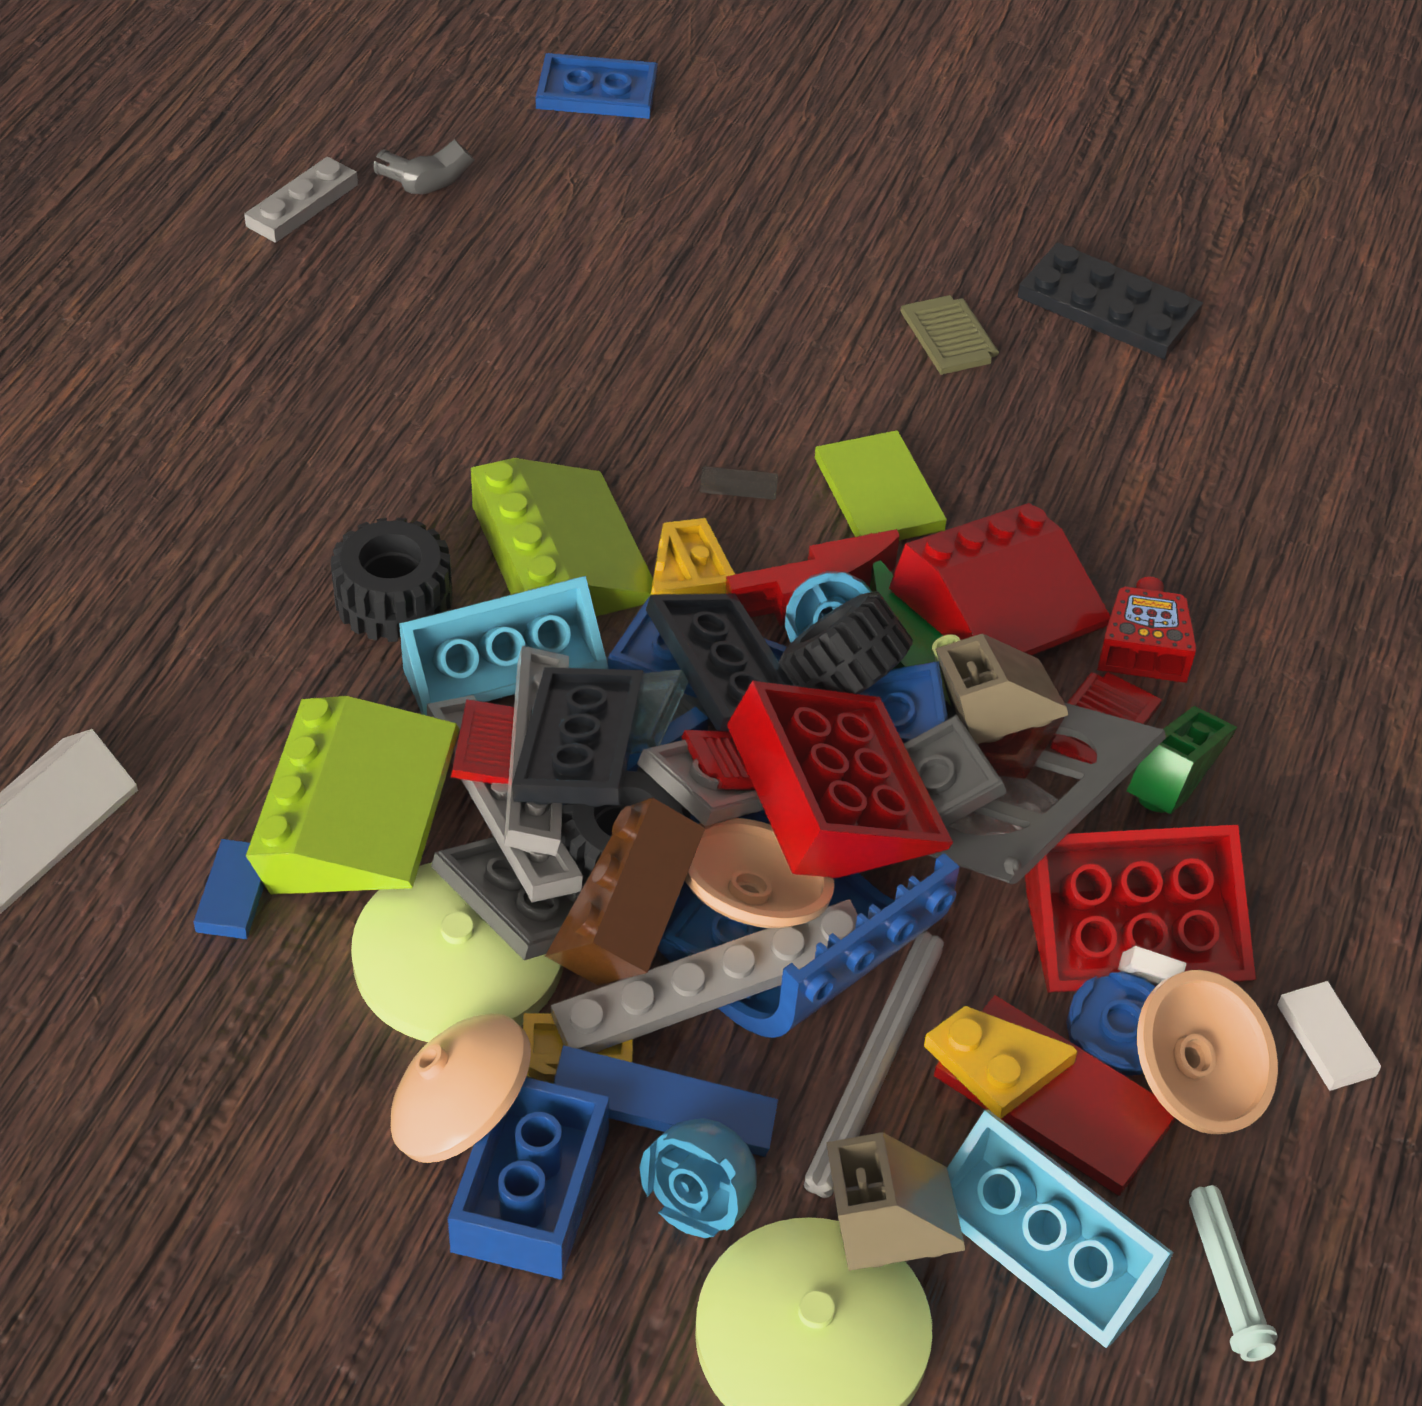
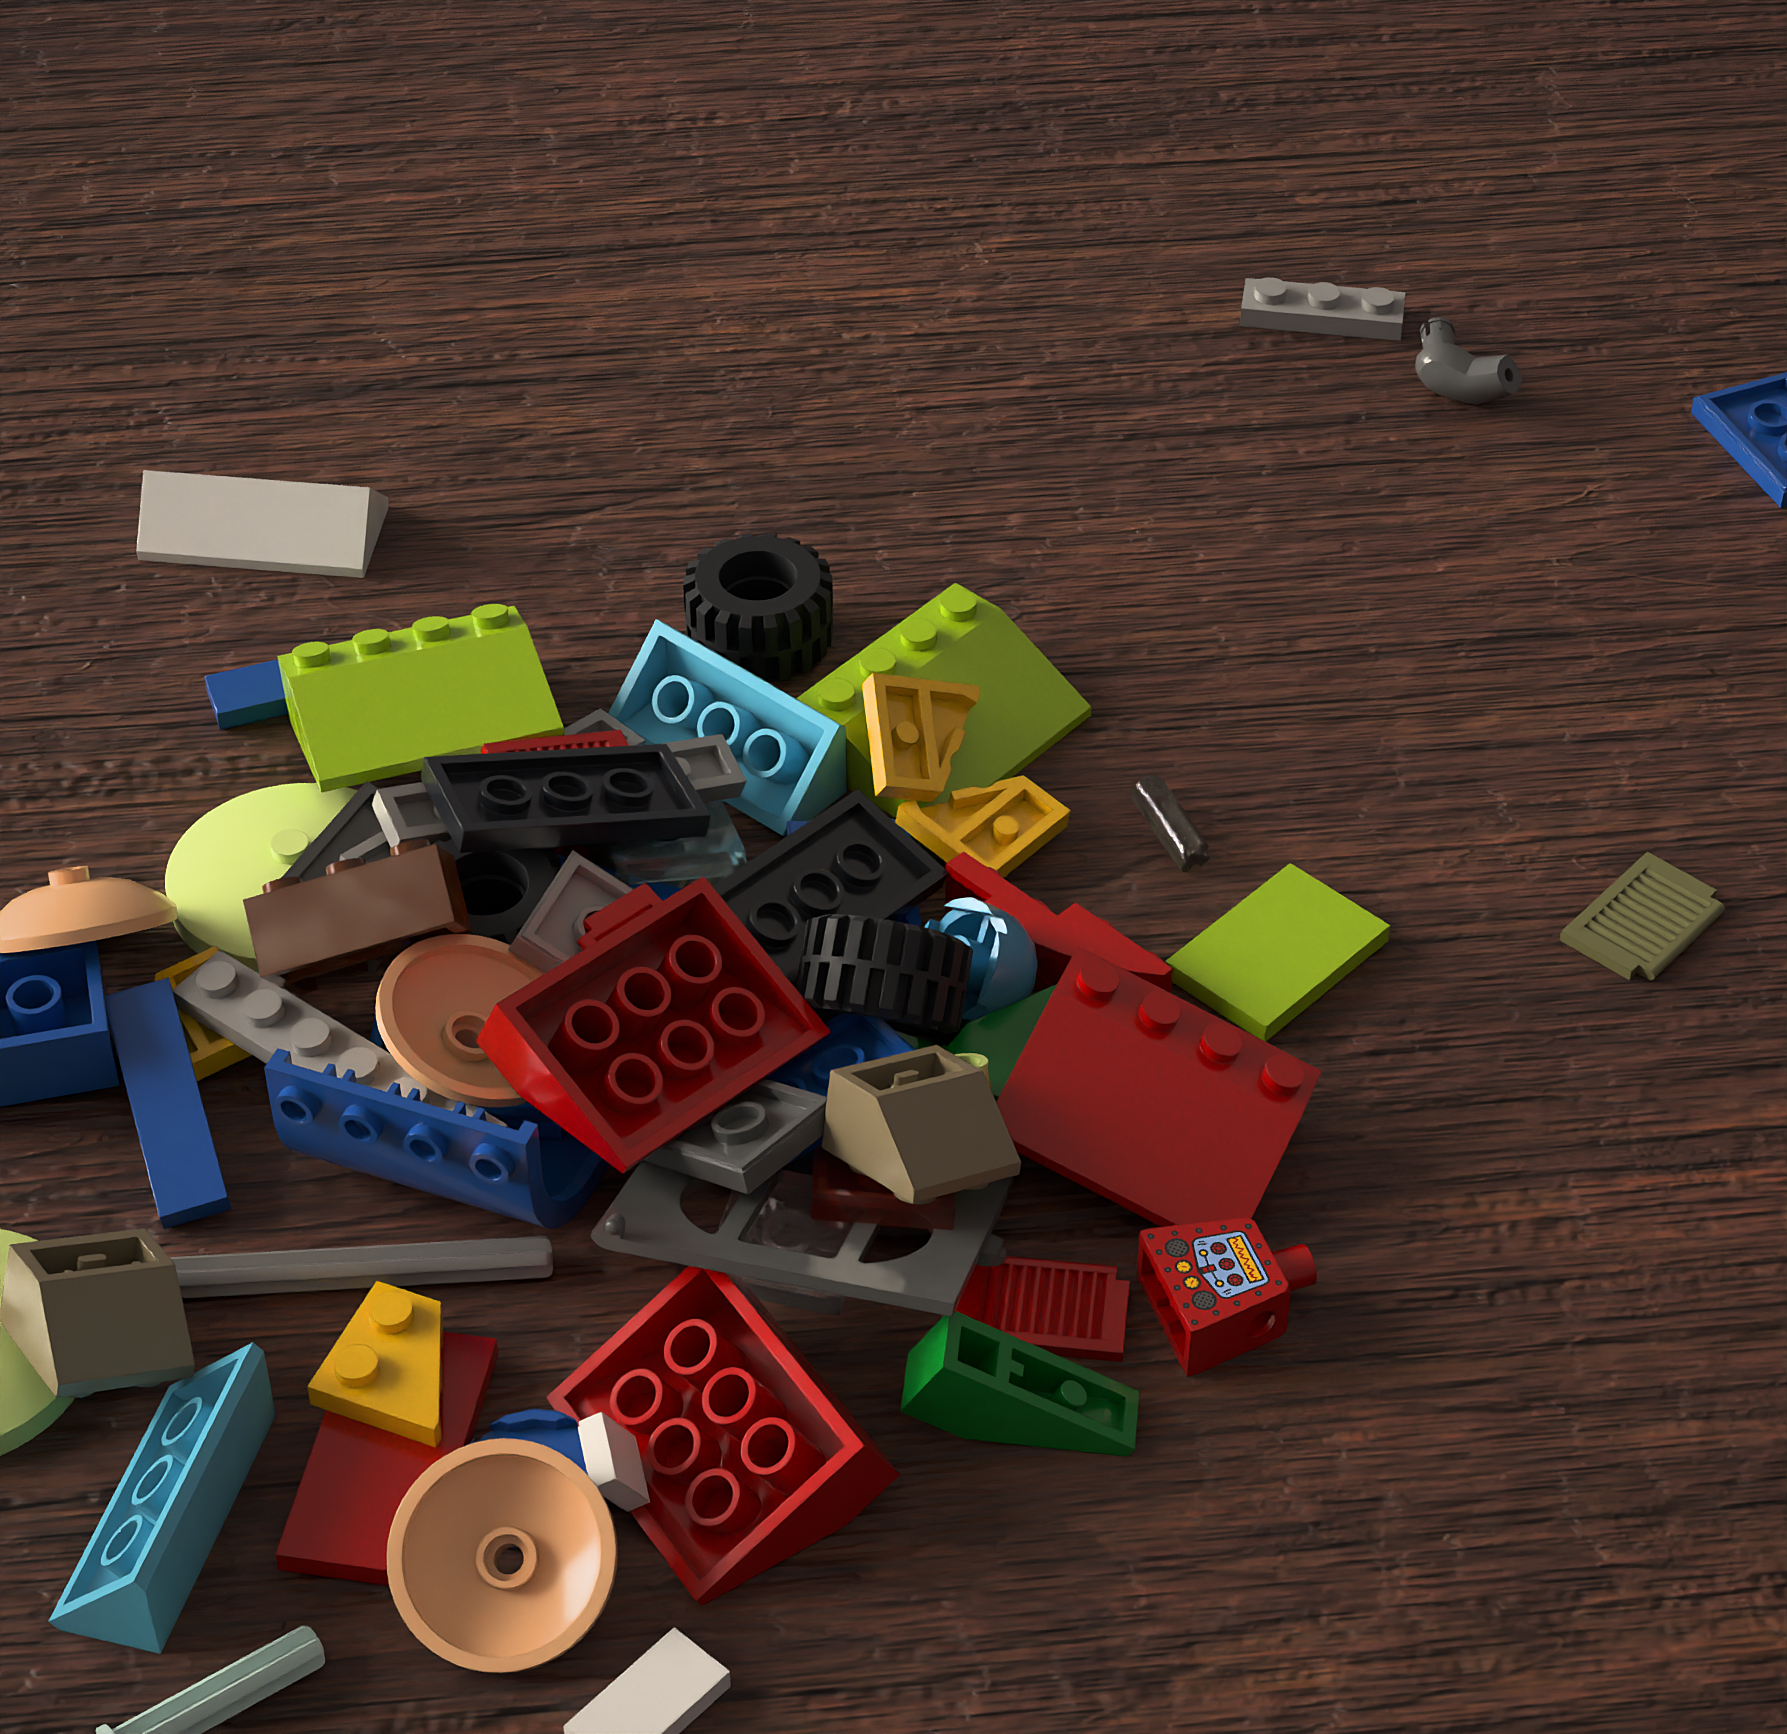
camera: 65 degrees right, 5 degrees down
dark azure cylinder [639,1118,757,1238] -> none
none -> yellow wing [862,673,980,802]

